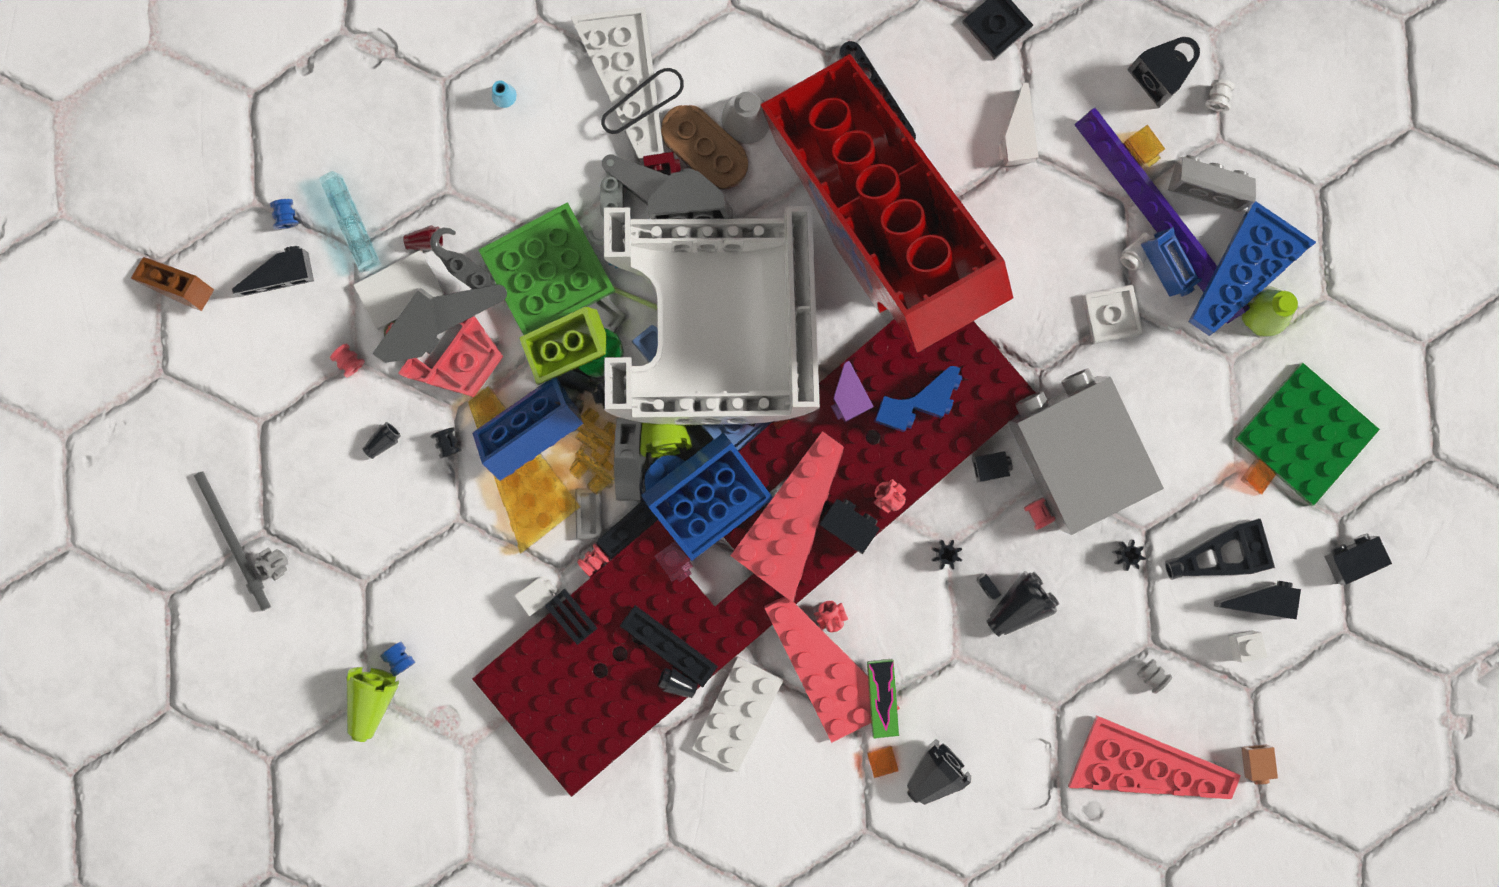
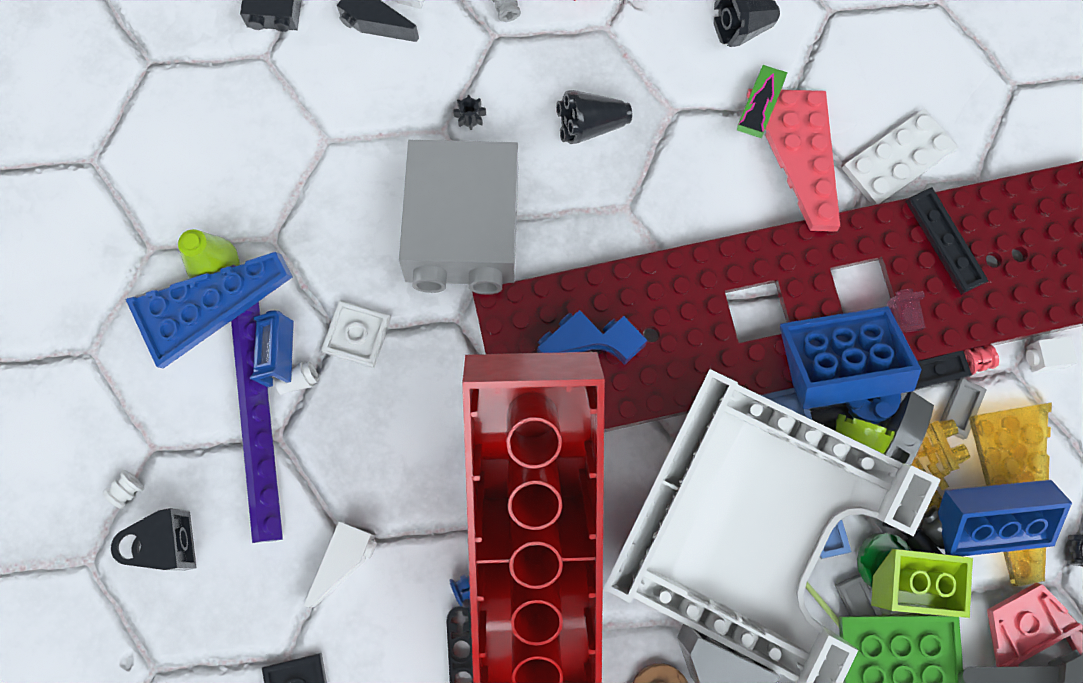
camera: 150 degrees left, 10 degrees down
black tile [545,588,598,645] -> none
black cone [657,668,698,698] -> none
coral wing [730,431,844,602] -> none
coral gear [814,601,848,632] -> none
black brick [819,498,880,554] -> none
medium lavender slope [831,361,873,423] -> none
clear orange plate [867,745,899,778] -> none
coral gear [874,479,906,513] -> none
black gear [931,540,962,570] -> none
black brick [972,451,1013,483] -> none
black tile [976,573,1002,600] -> none
coral bush [1024,497,1056,530] -> none
clear yellow brick [1123,125,1165,167] -> none
black plate [1165,518,1275,580] -> none
light grey slope [1168,155,1256,212] -> none
green plate [1235,363,1380,506] -> none
clear orange slope [1240,459,1276,495] -> none

